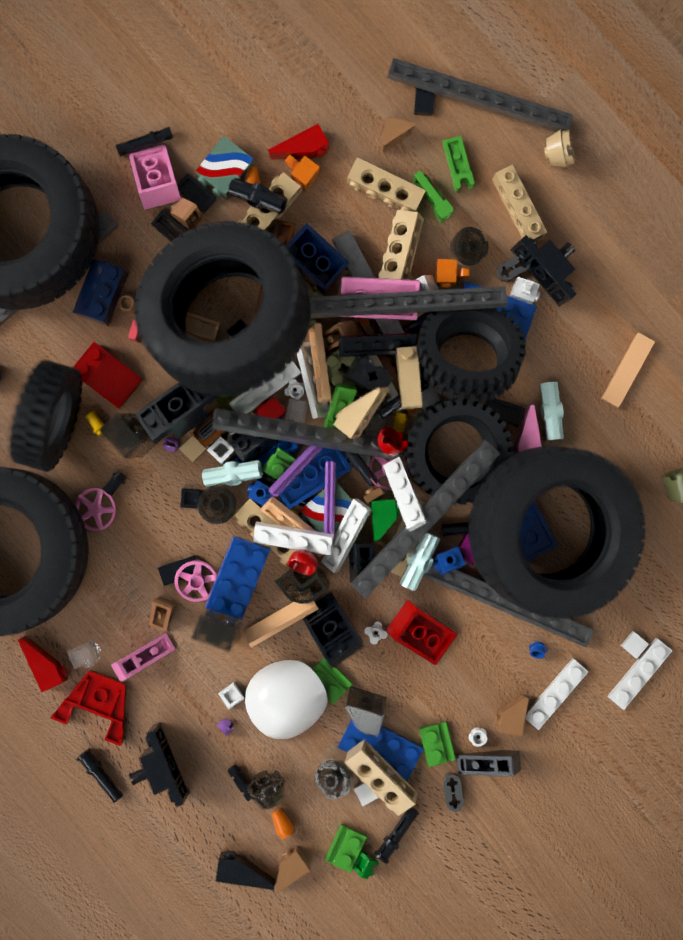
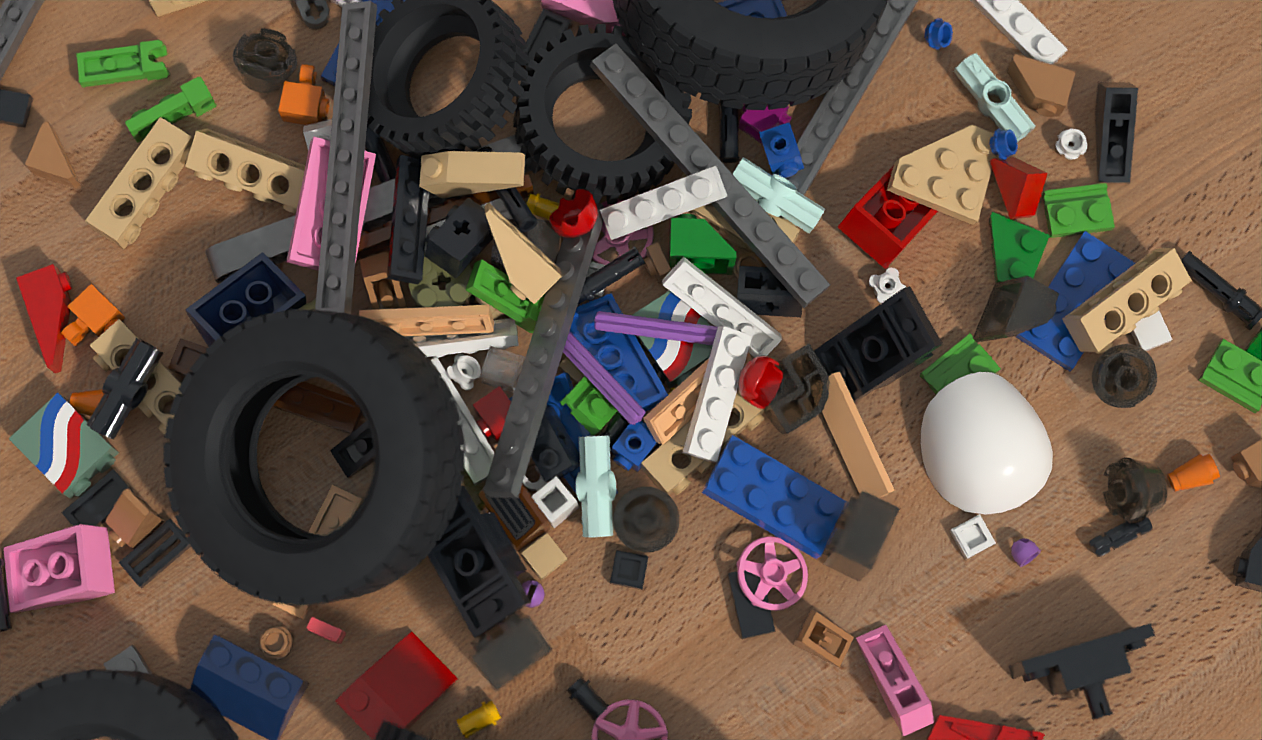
camera: 80 degrees left, 10 degrees down
dark grey beam [443,772,464,812] -> none
none -> tan plate [887,125,996,225]
none -> light aqua piece [954,53,1035,142]
none -> red slope [989,157,1048,219]
none -> green wing [989,212,1050,295]
none -> blue plate [990,128,1018,160]

